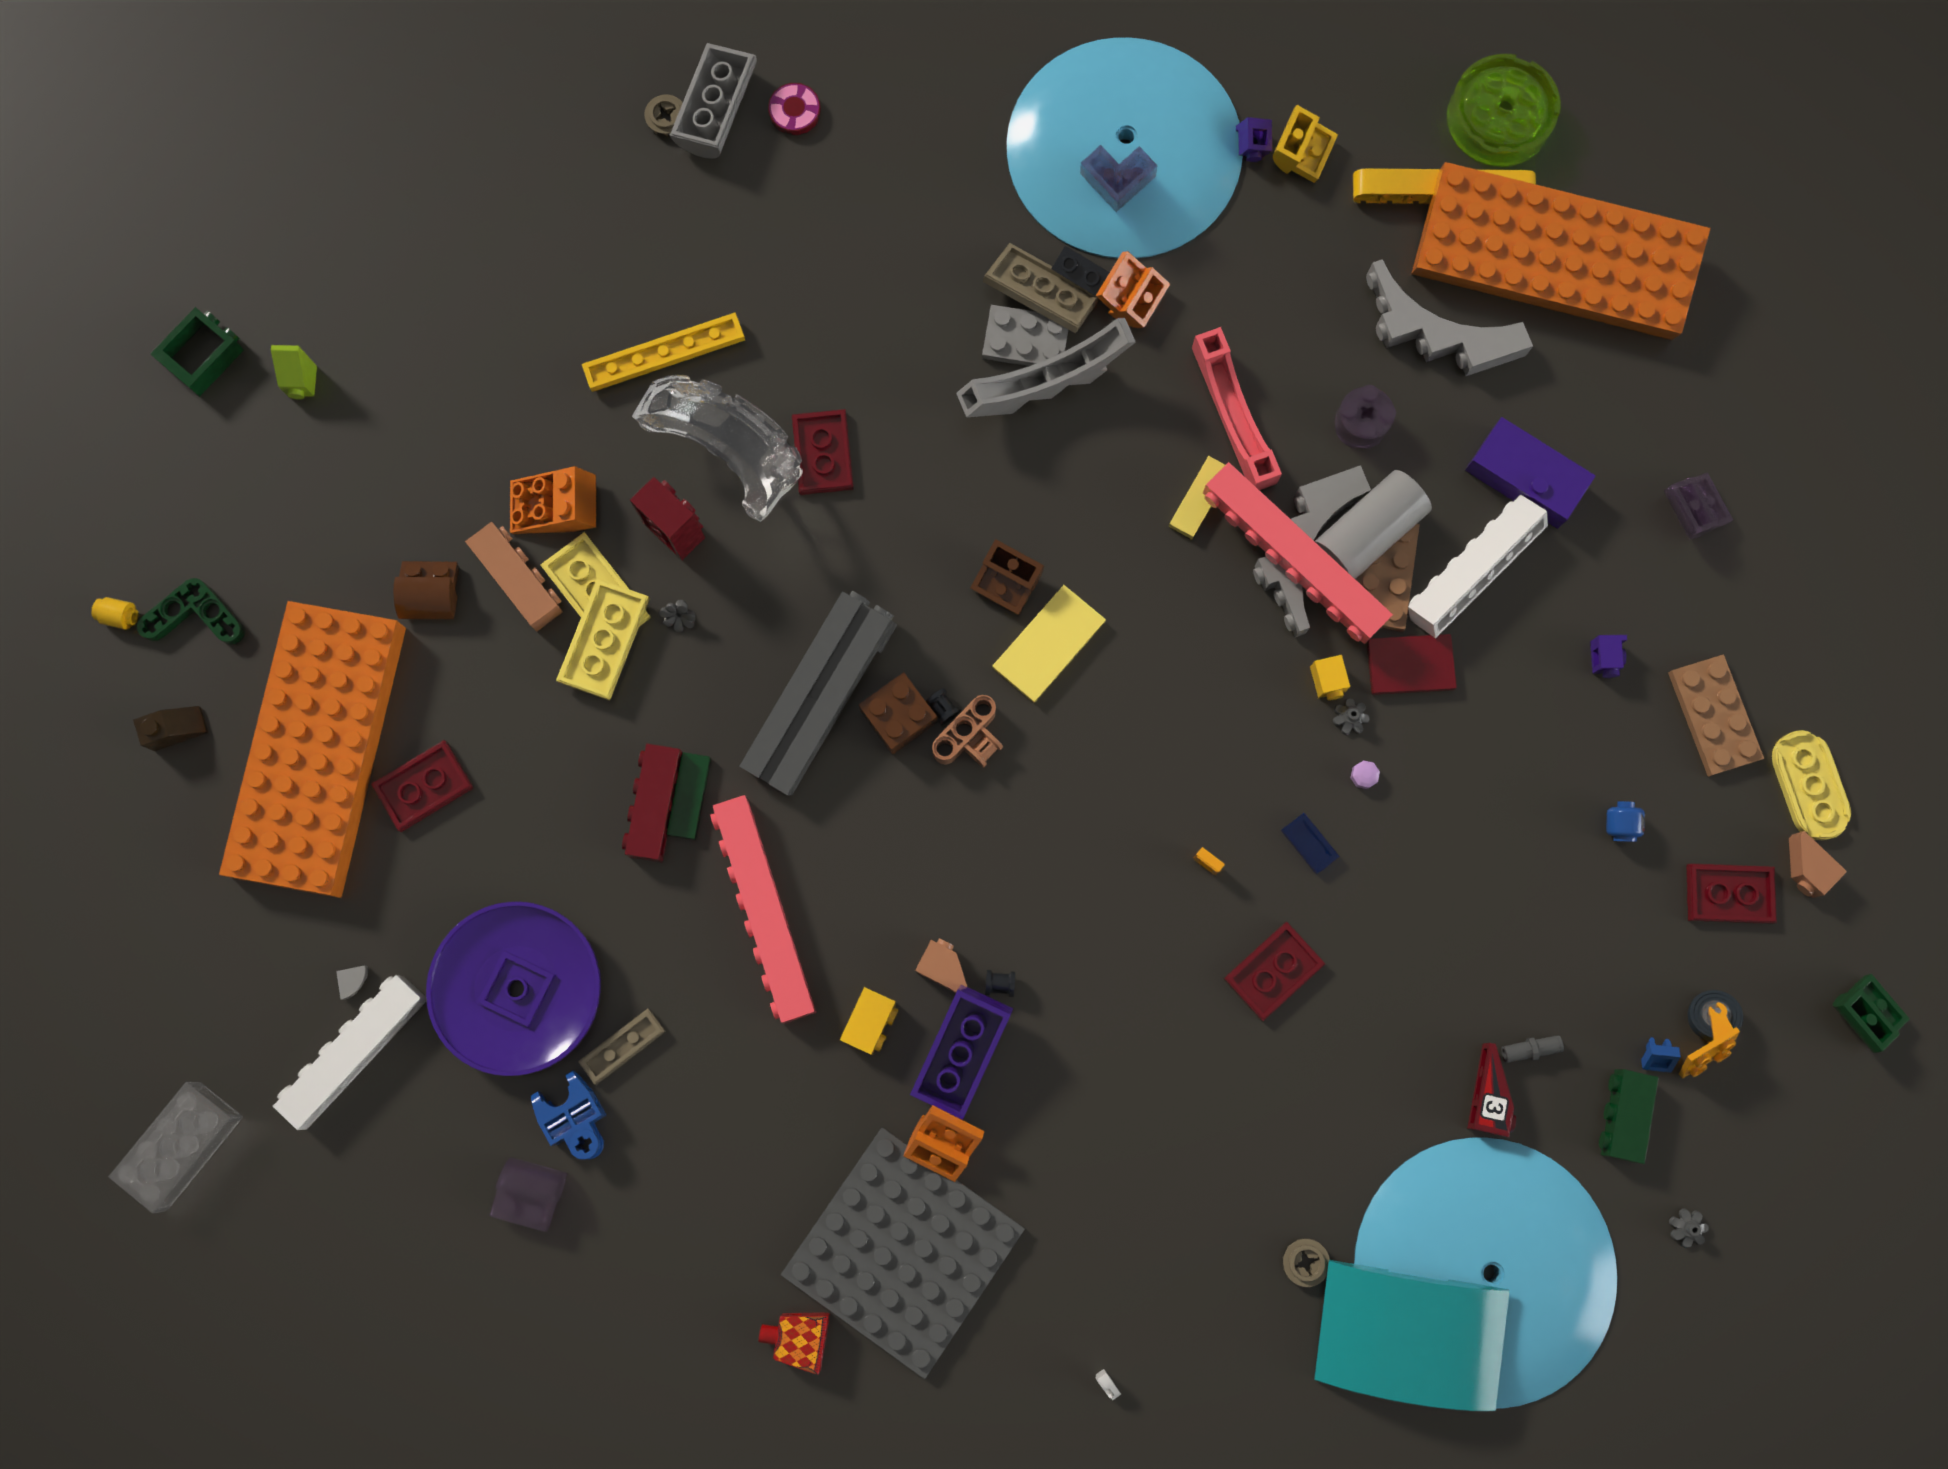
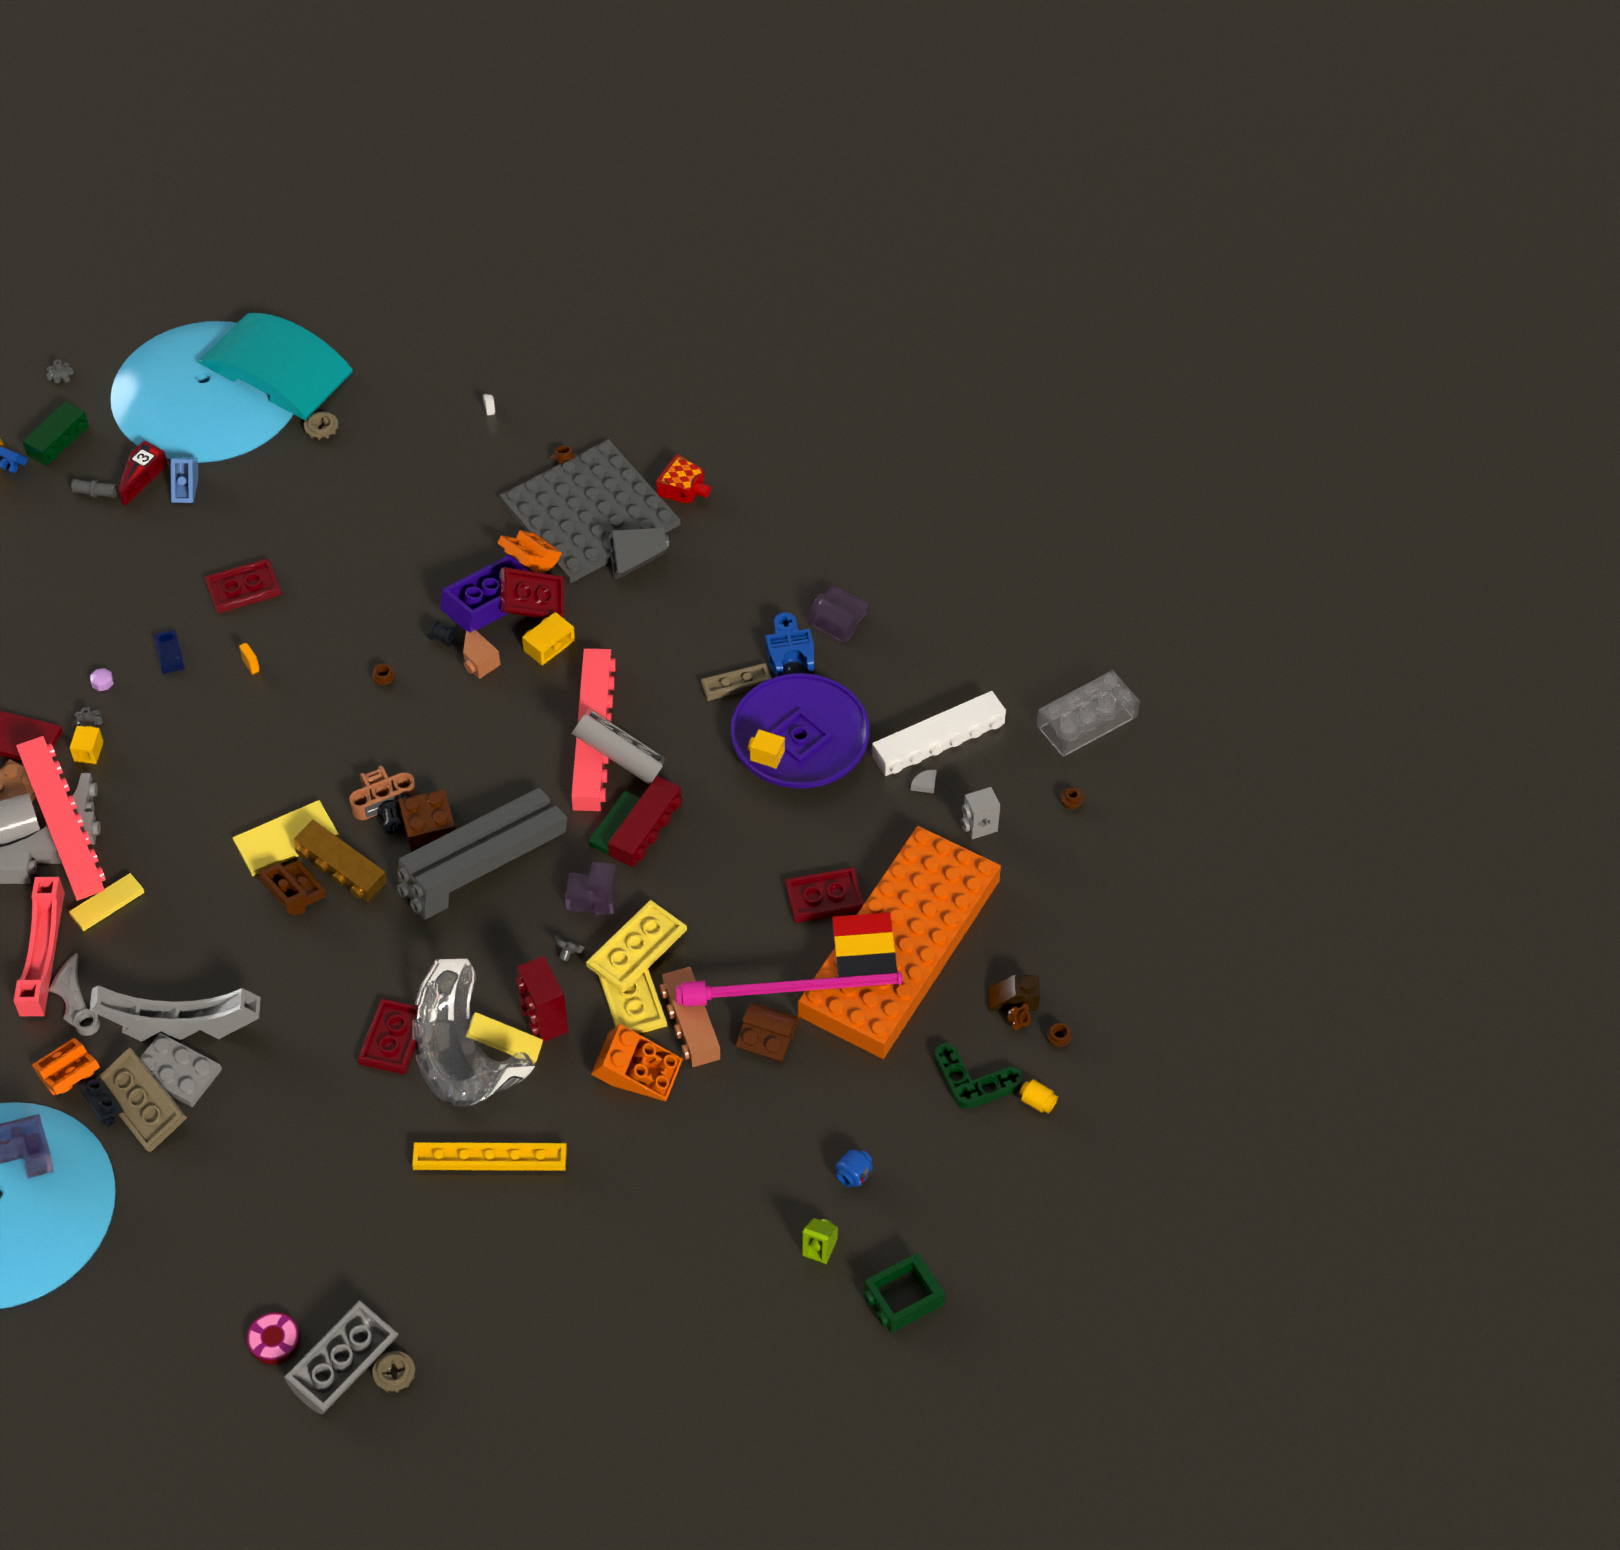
camera: 160 degrees left, 25 degrees down
none -> light grey piece [49,953,100,1036]
none -> medium blue slope [171,457,198,503]
none -> pearl gold brick [294,819,387,902]
none -> reddish brown plate [372,664,395,685]
none -> light yellow tile [466,1012,543,1064]
none -> dark red tile [501,567,565,619]
none -> reddish brown plate [551,445,577,464]
none -> clear purple brick [565,862,618,915]
none -> light grey brick [571,708,665,785]
none -> dark grey slope [608,528,669,579]
none -> flag [676,912,903,1007]
none -> yellow brick [748,729,785,769]
none -> blue head [836,1150,873,1188]
none -> light grey brick [961,787,1000,840]
none -> reddish brown plate [1008,1003,1030,1031]
none -> reddish brown plate [1047,1023,1072,1047]
none -> reddish brown plate [1061,787,1084,810]

